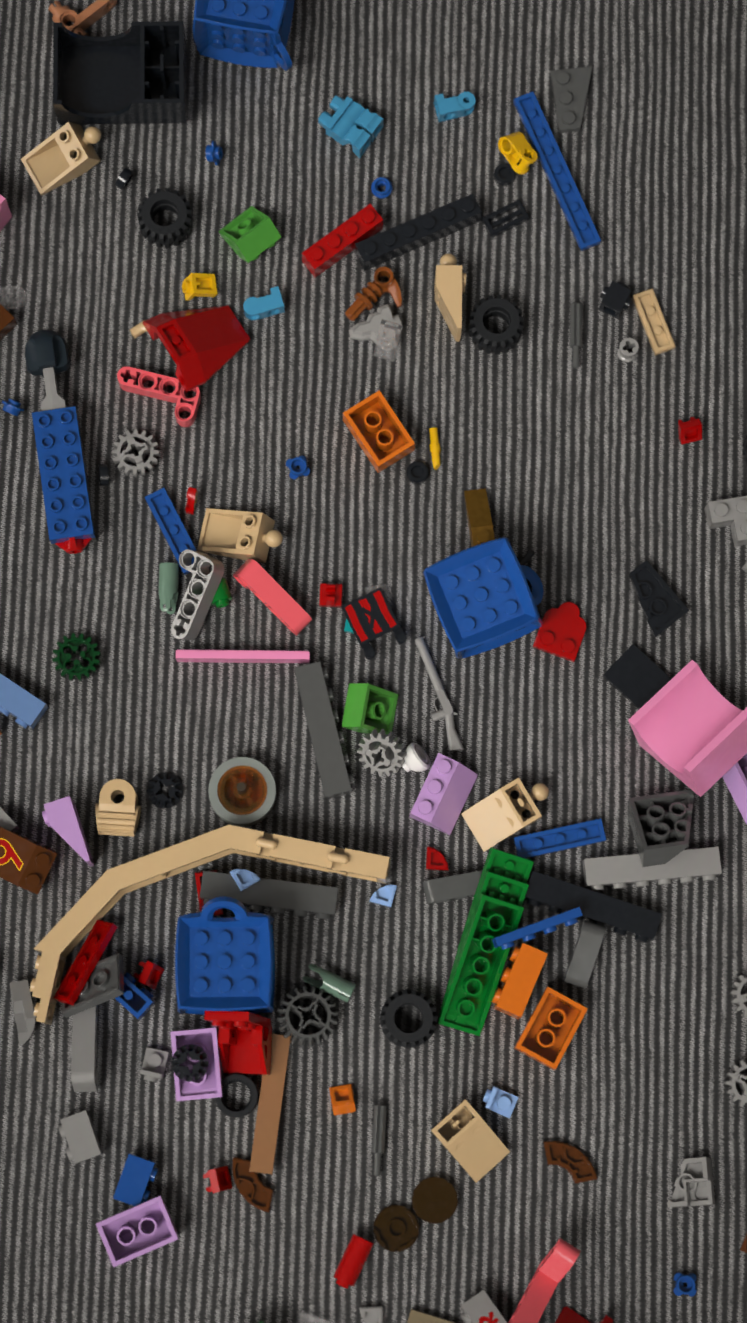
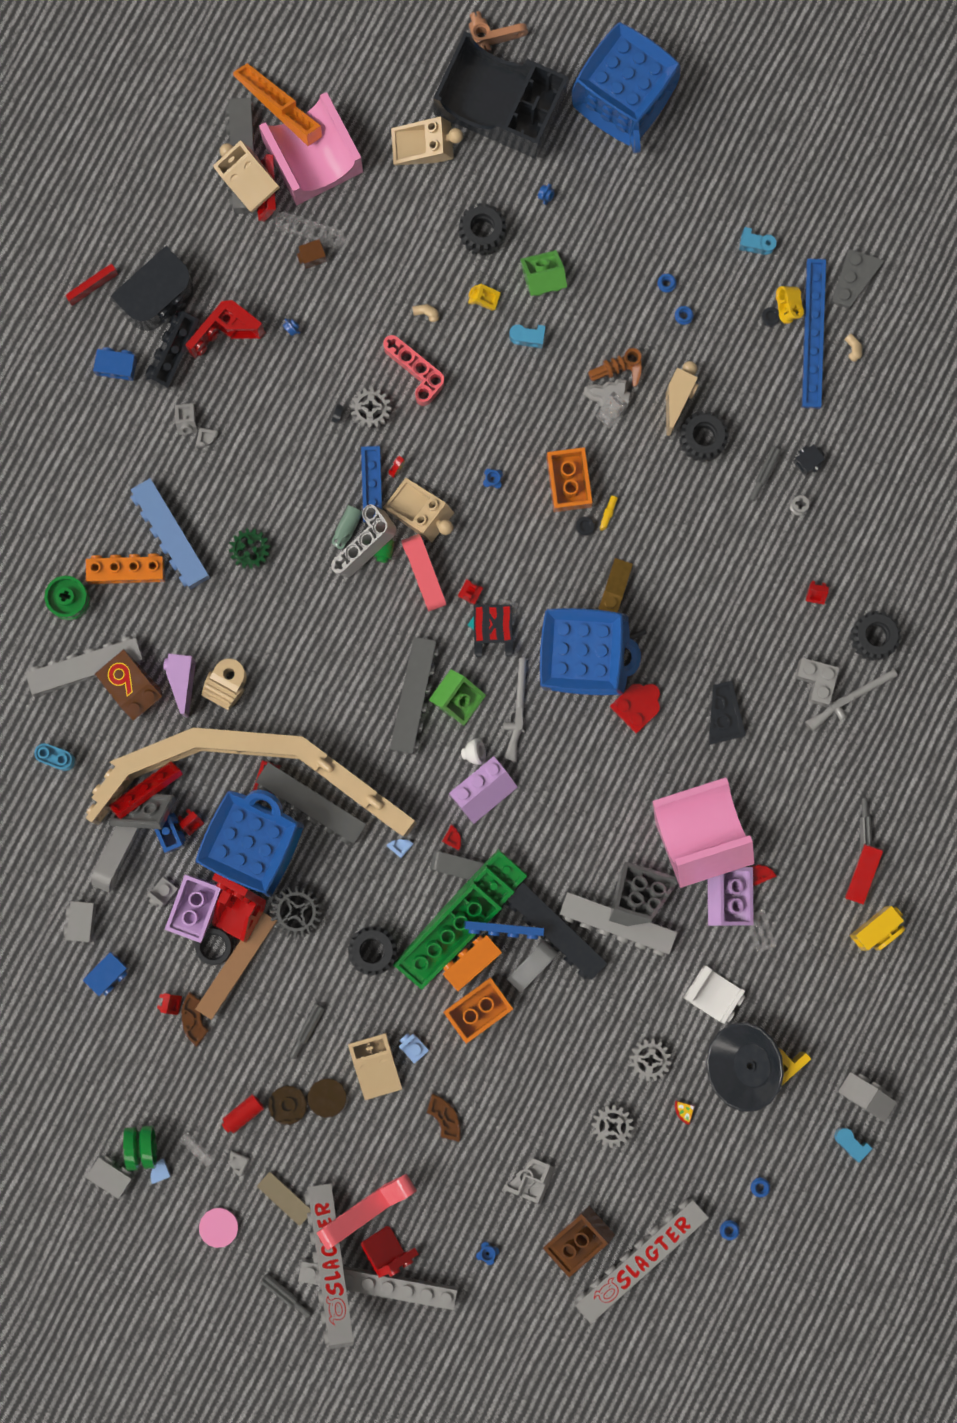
camera: 25 degrees right, 5 degrees up
light grey slope [10,980,35,1044] -> none
blue piece [25,329,97,554] -> none
lavender slope [96,1195,179,1267] -> none
black tile [115,167,133,190] -> none
red wedge [143,305,250,392] -> none
black gear [147,772,183,809] -> none
black gear [172,1044,209,1082] -> none
bright pink tile [176,649,310,663] -> none
wheel [208,757,276,826] -> none
light blue tile [229,869,261,892] -> none
red brick [302,203,384,278] -> none
sand green piece [303,964,356,1003] -> none
dark azure hips [318,95,384,158] -> none
orange slope [329,1084,356,1115] -> none
black brick [355,194,482,271] -> none
light grey gear [357,729,406,777] -> none
tan slope [461,777,549,852] -> none
black tile [481,199,529,239] -> none
blue plate [513,819,606,858] -> none
black tile [603,644,671,710] -> none
tan tile [632,288,676,356] -> none
none -> blue plate [674,306,694,325]
none -> tan arm [844,333,862,362]

